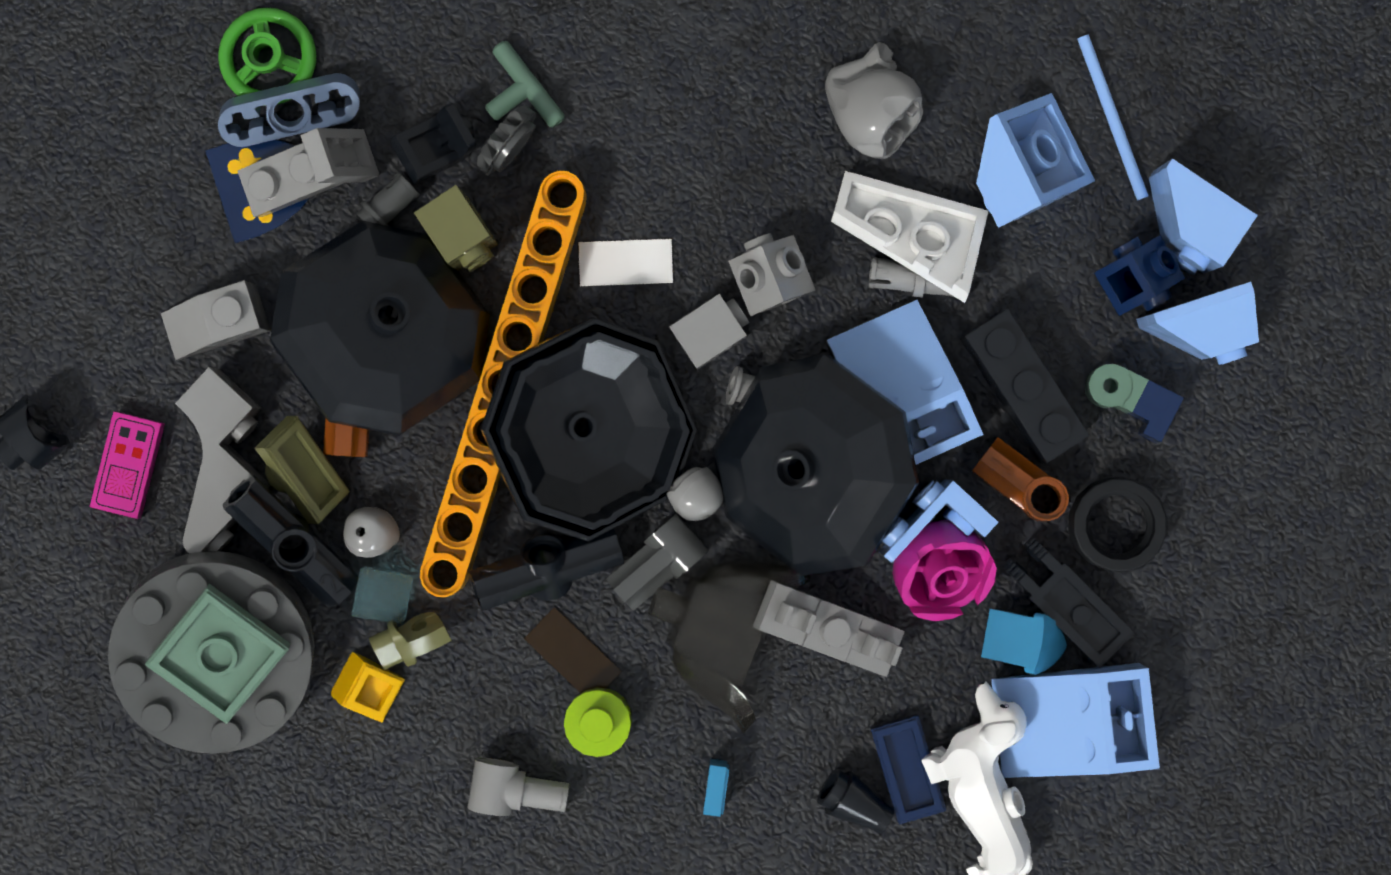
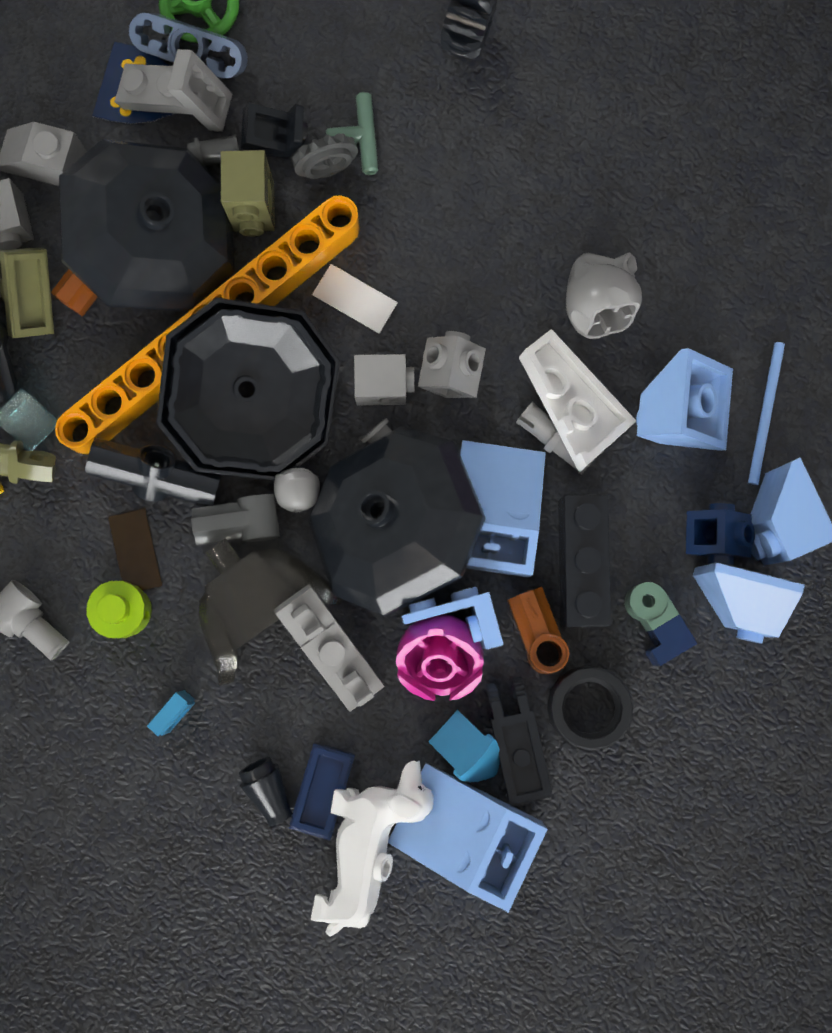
camera: 30 degrees right, 5 degrees down
light grey piece [343,507,400,558] -> none

